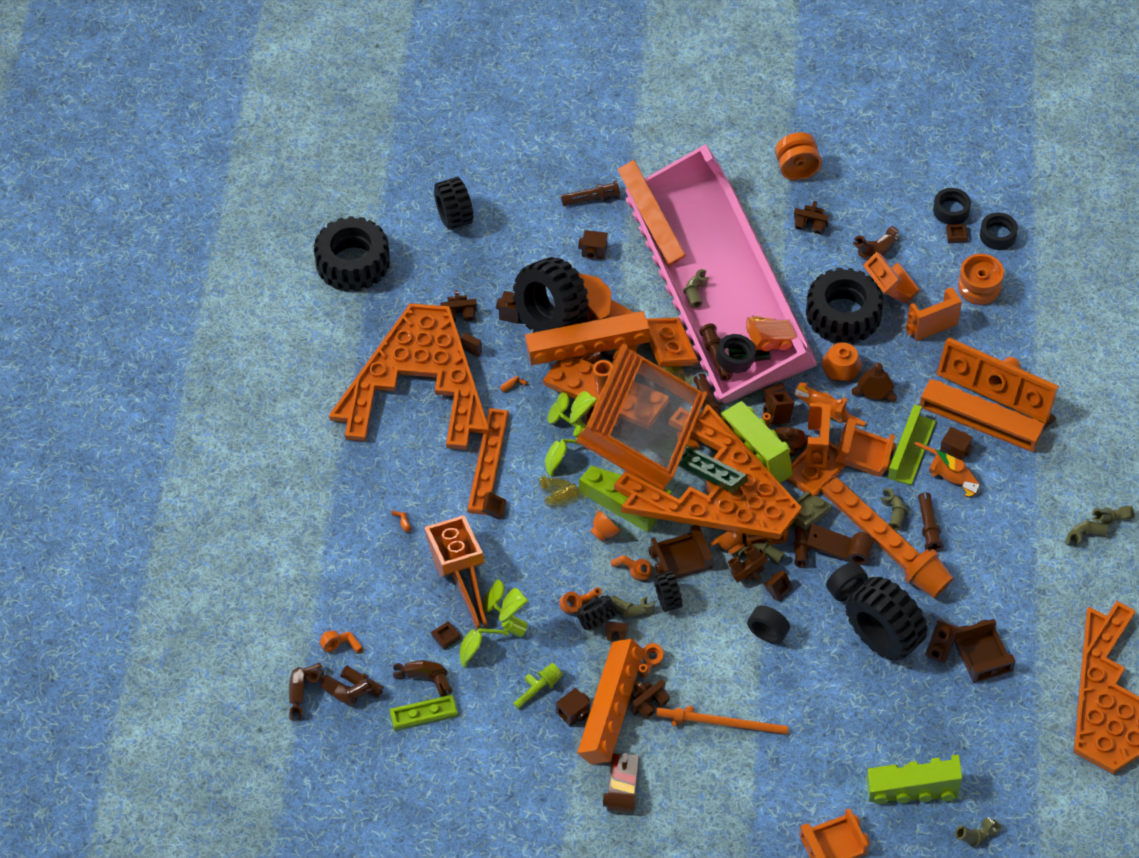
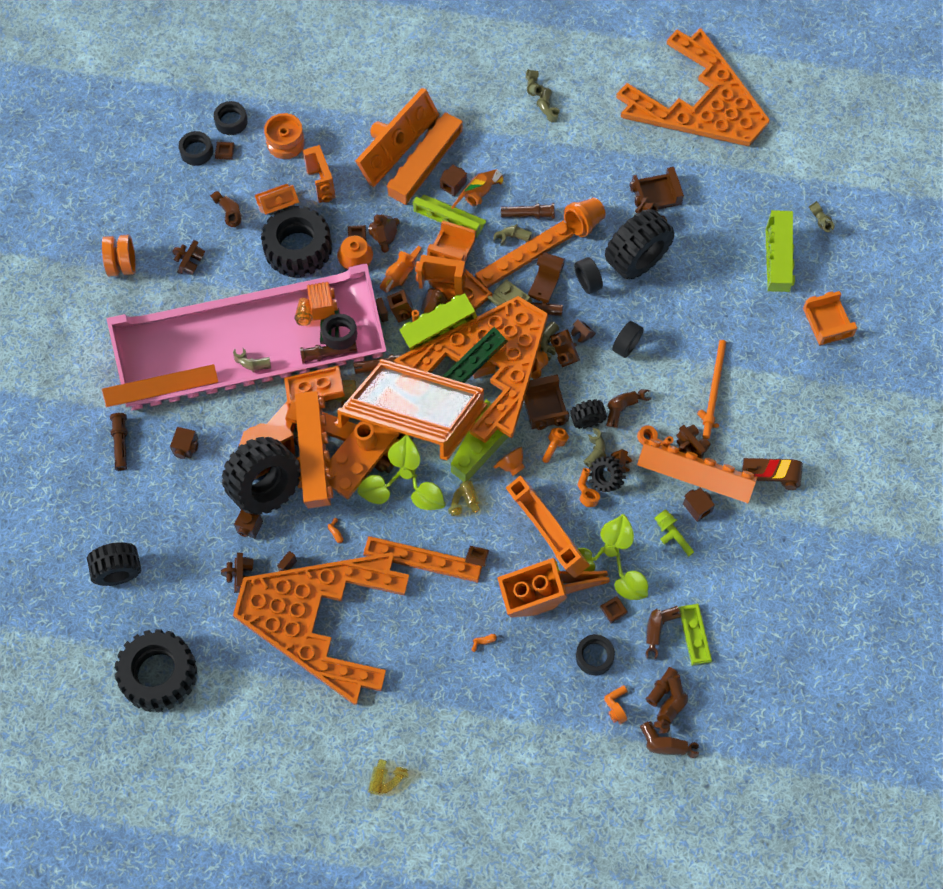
camera: 85 degrees left, 10 degrees up
none -> reddish brown tile [348,225,367,242]
none -> clear yellow plant [368,759,409,796]
none -> orange arch [506,475,590,578]
none -> black tyre [575,634,615,676]
none -> reddish brown arm [606,389,651,428]

